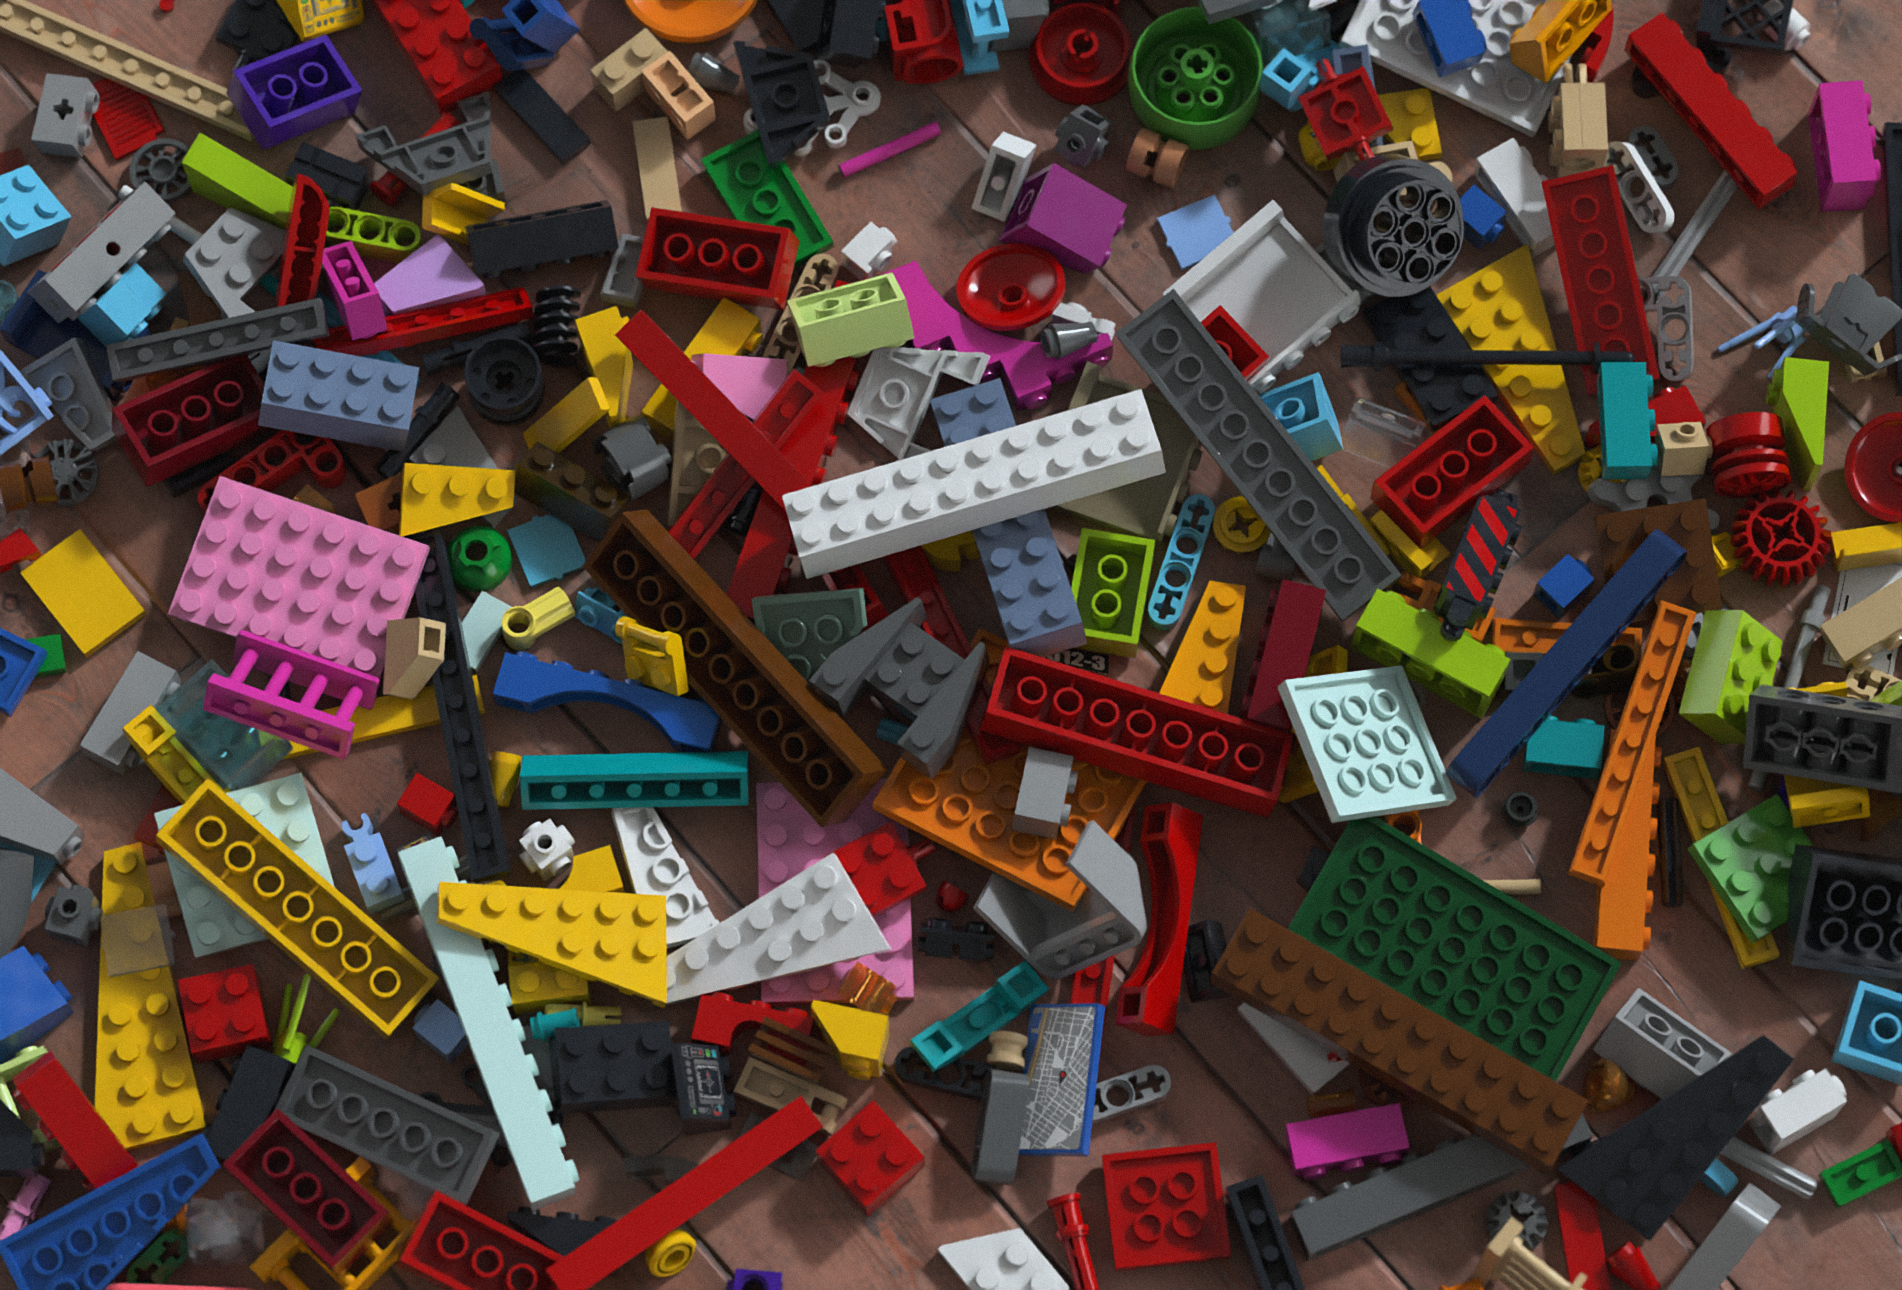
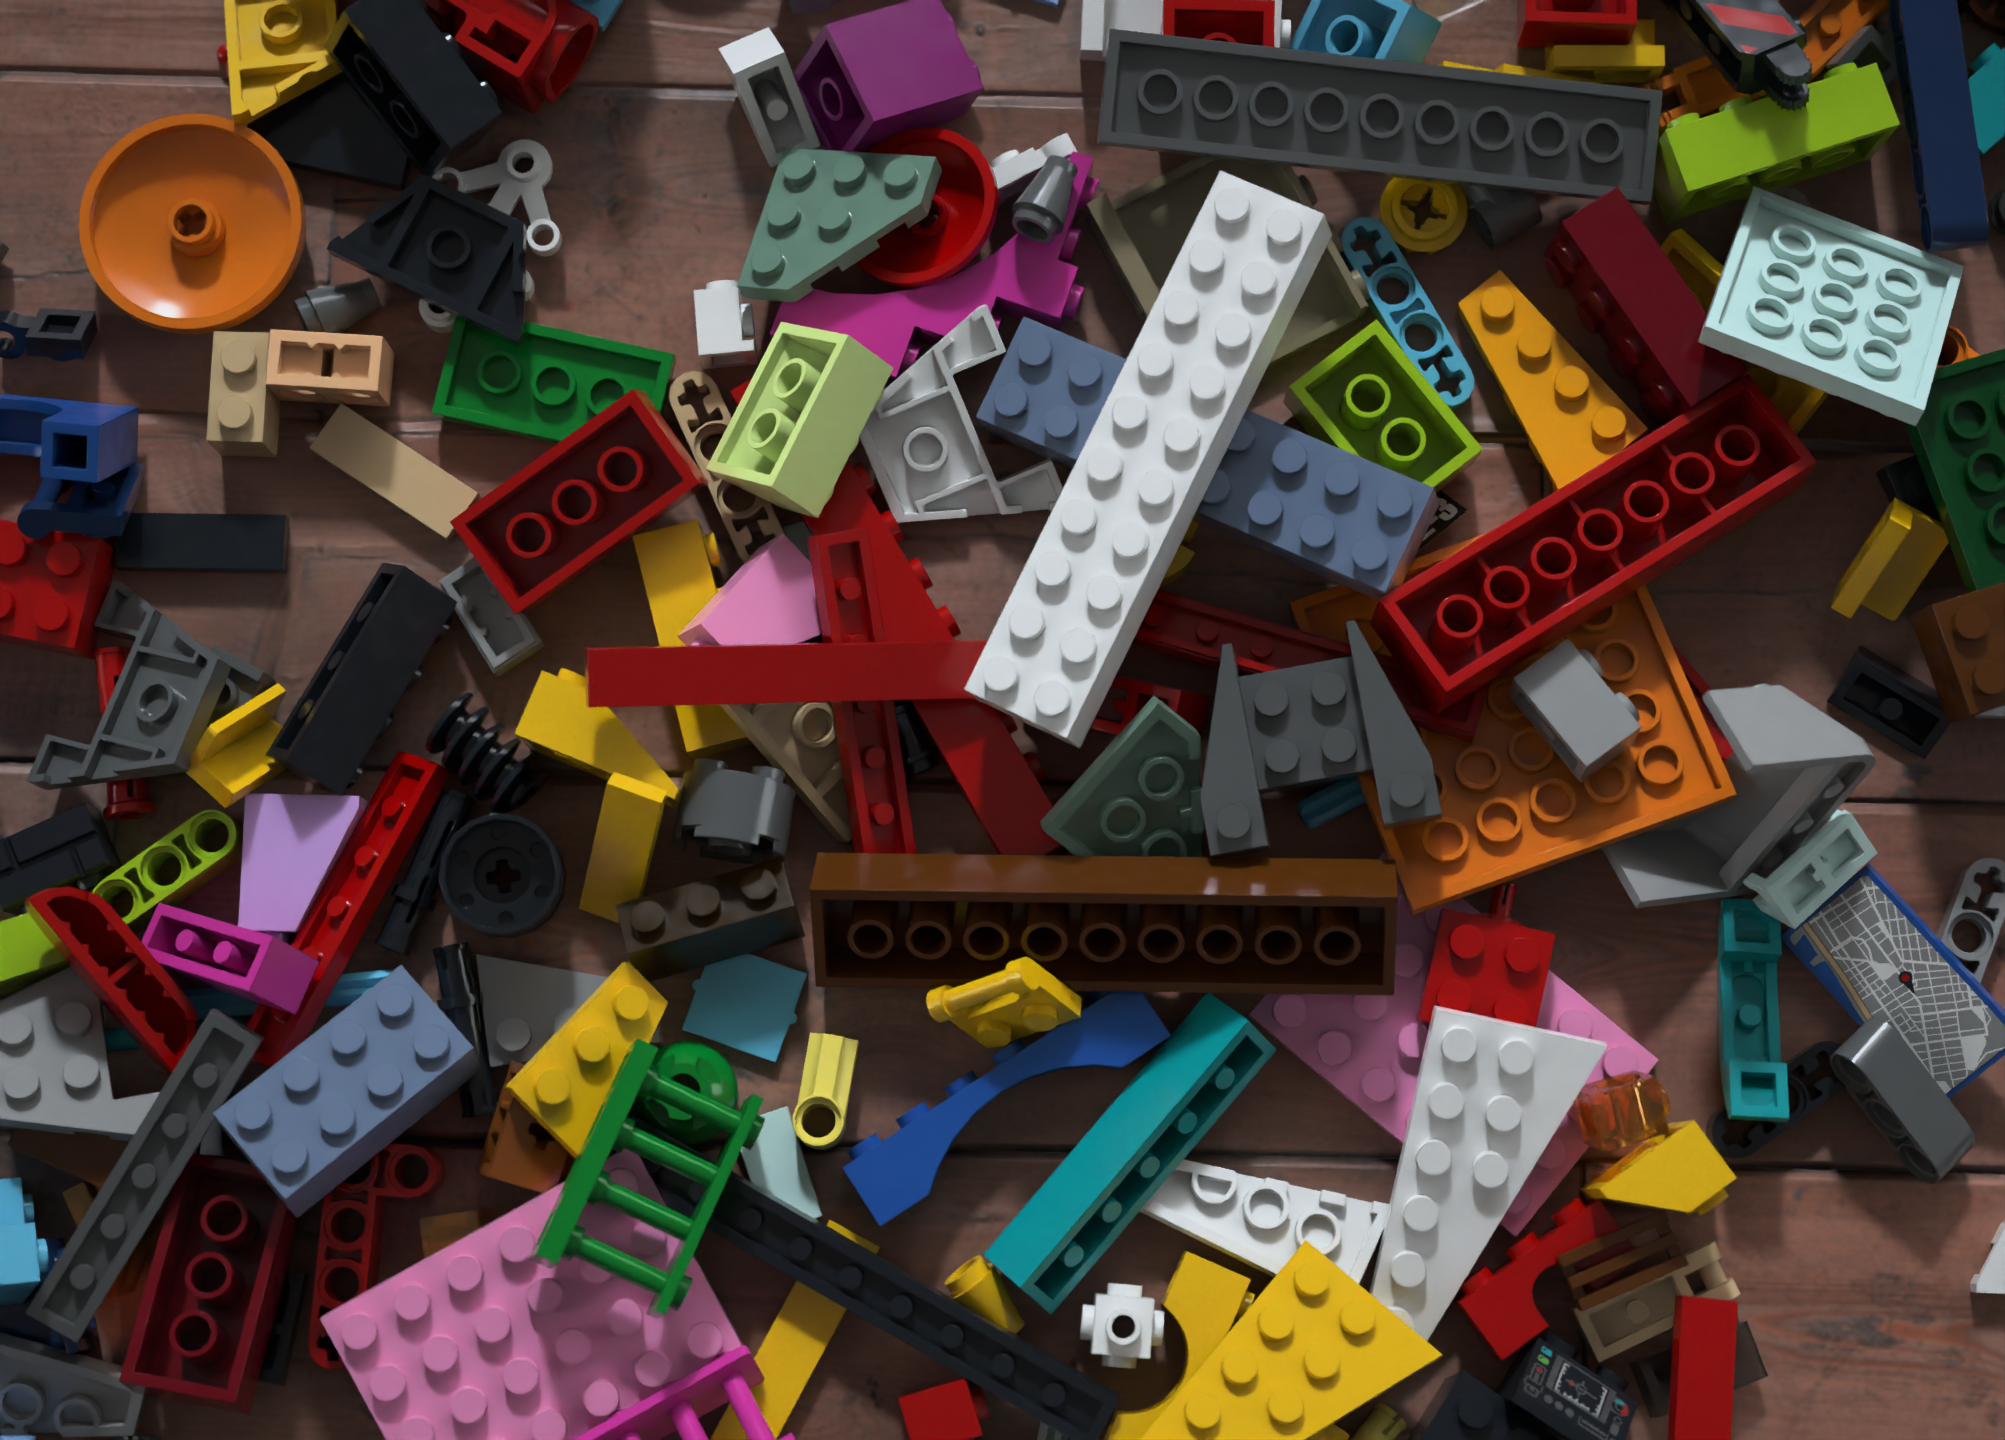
camera: 50 degrees left, 10 degrees up
tan slope [383,617,446,700] -> none
medium azure hinge [574,587,628,644] -> none
red brick [815,1100,925,1217] -> none
dark pink bar [838,121,941,178] -> none
black hinge [918,918,996,962] -> none
red hinge [936,880,969,913] -> none
tan wheel [986,1031,1028,1071] -> none
red arch [1115,802,1203,1037] -> none
none -> green fence [529,1038,765,1319]
none -> sand green plate [737,148,942,302]
none -> light aqua hinge [1742,809,1878,929]
none -> yellow panel [1831,497,1949,621]

